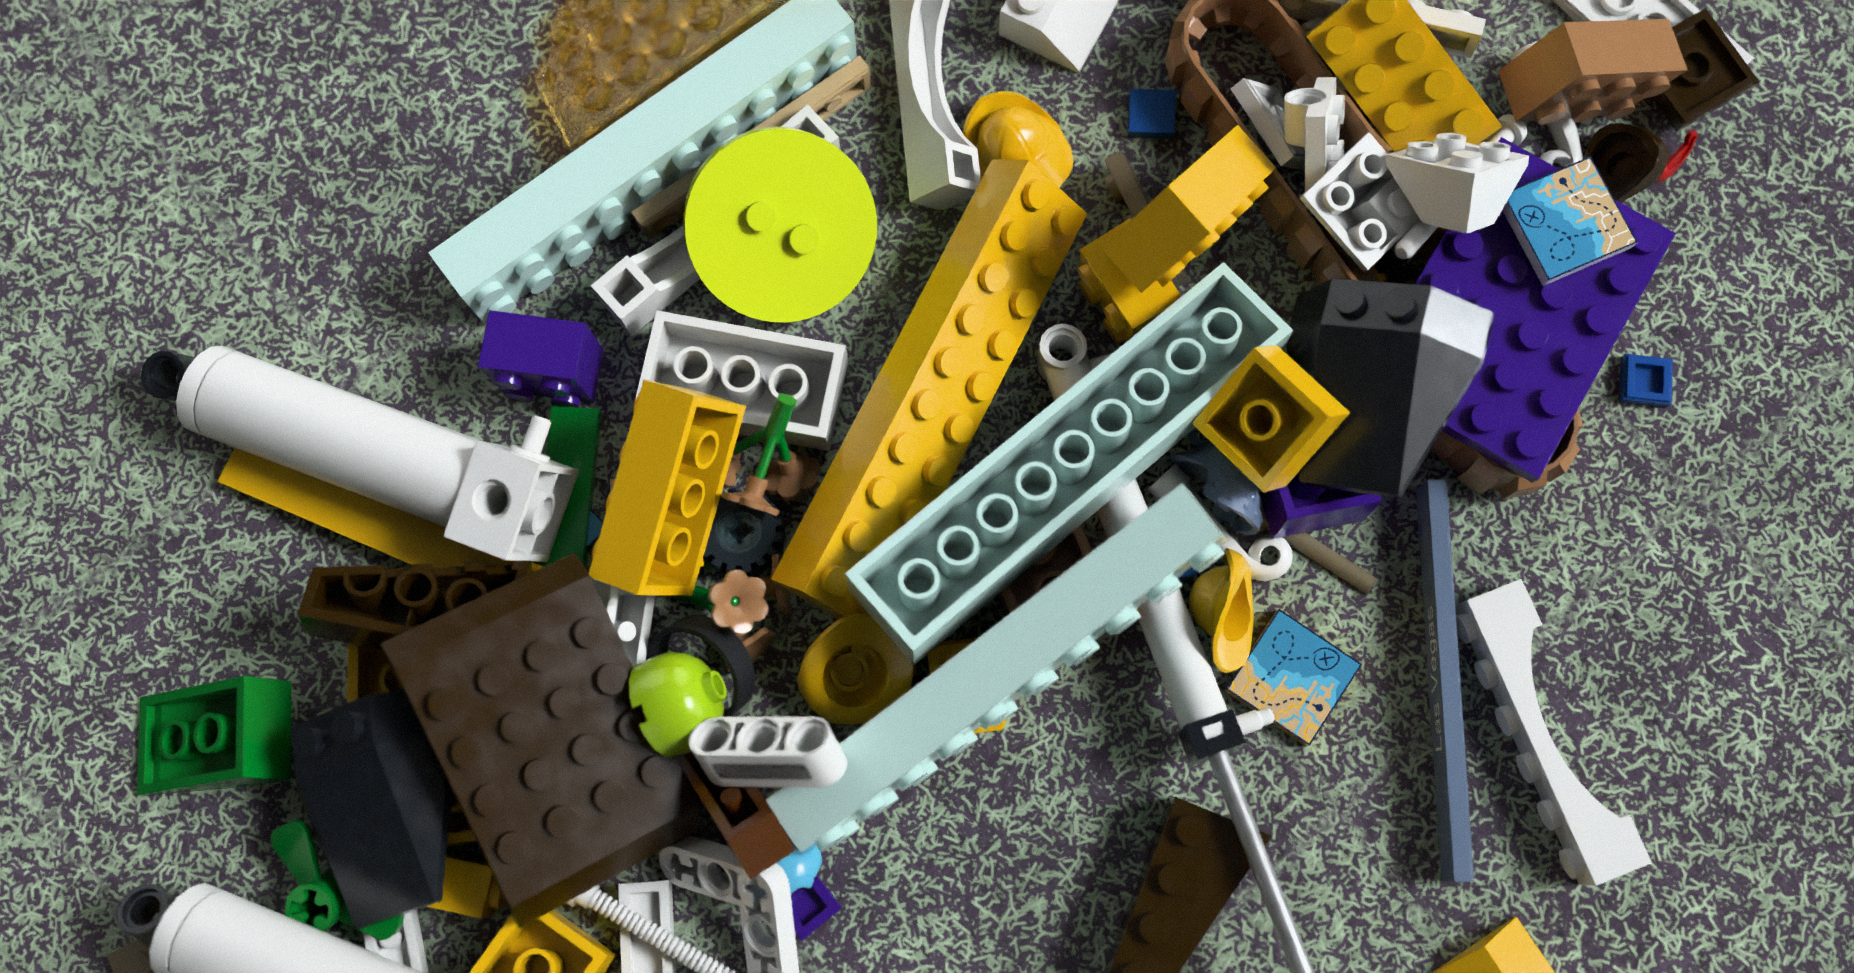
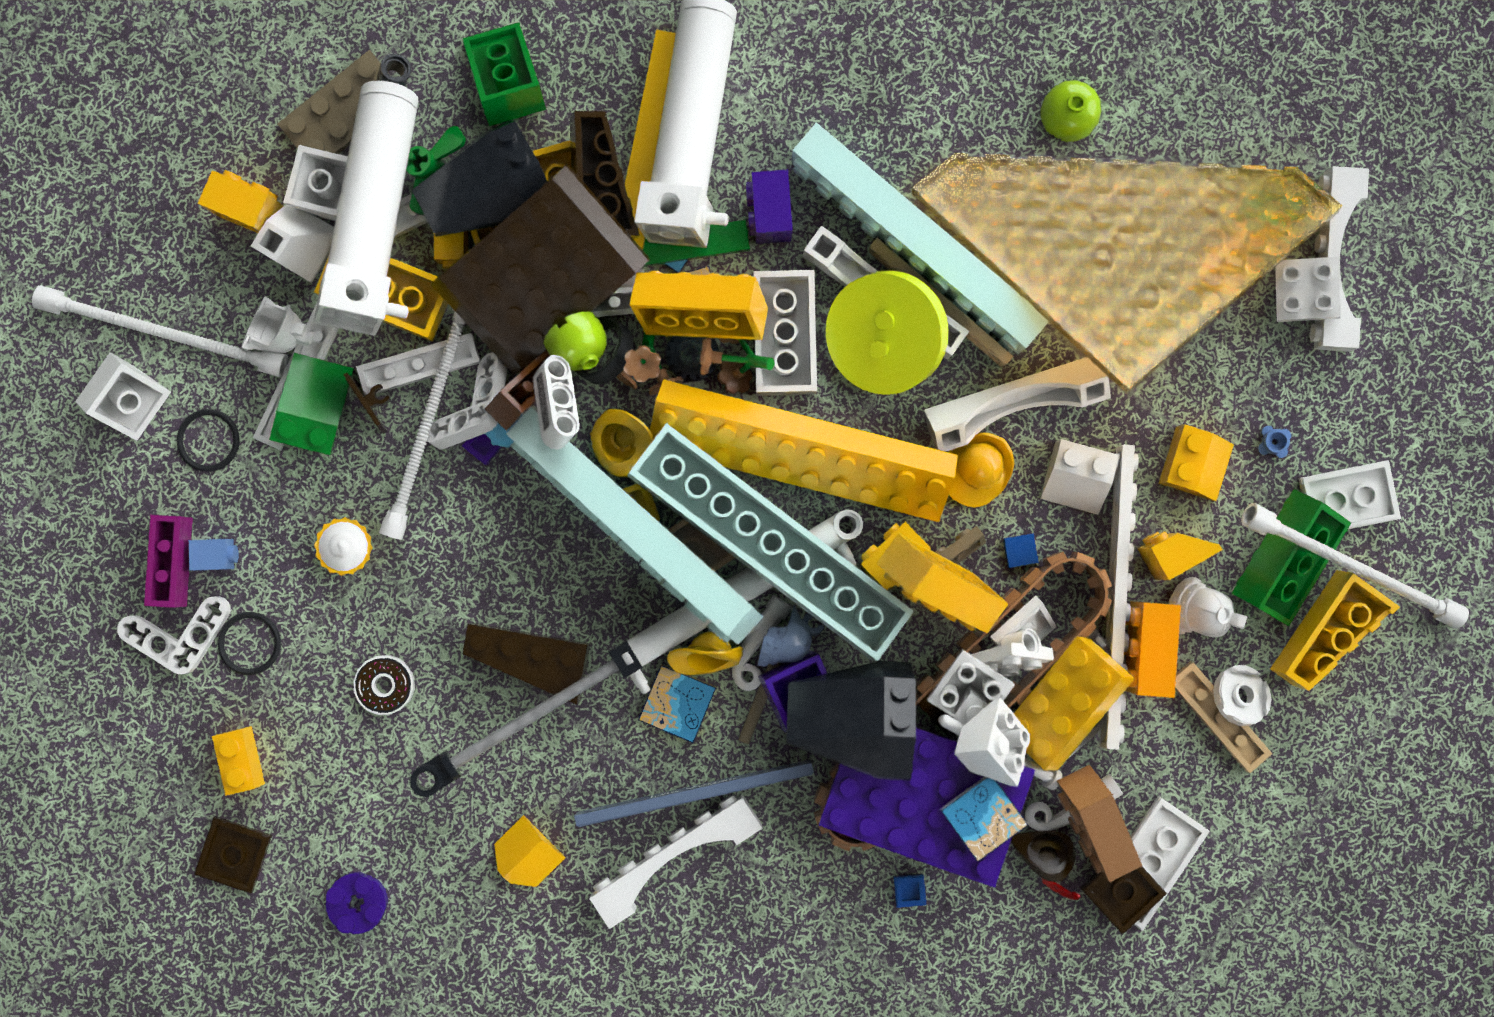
camera: 80 degrees right, 10 degrees up
yellow brick [1192,345,1350,493] -> none

